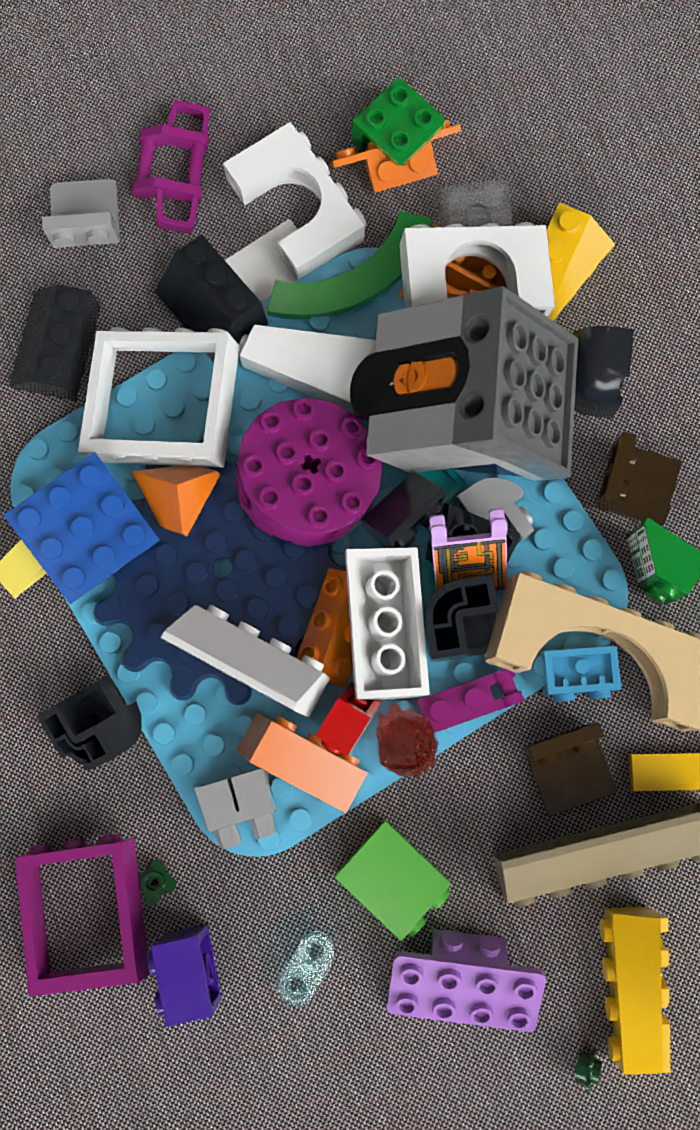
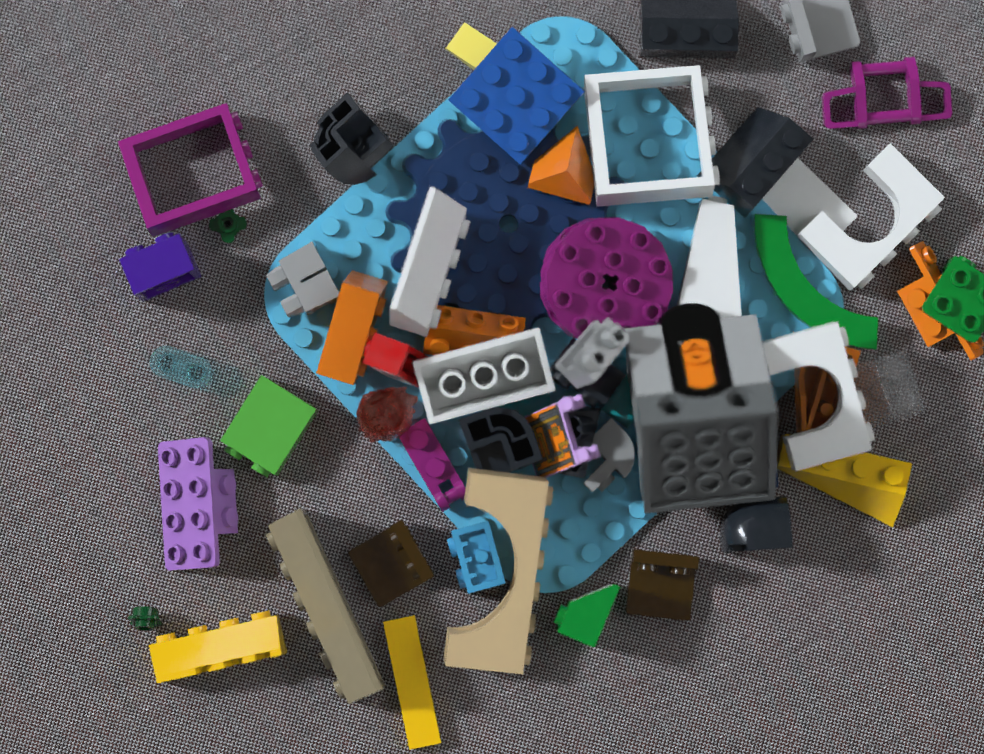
camera: 75 degrees right, 5 degrees up
none -> light grey hips [555,317,630,389]

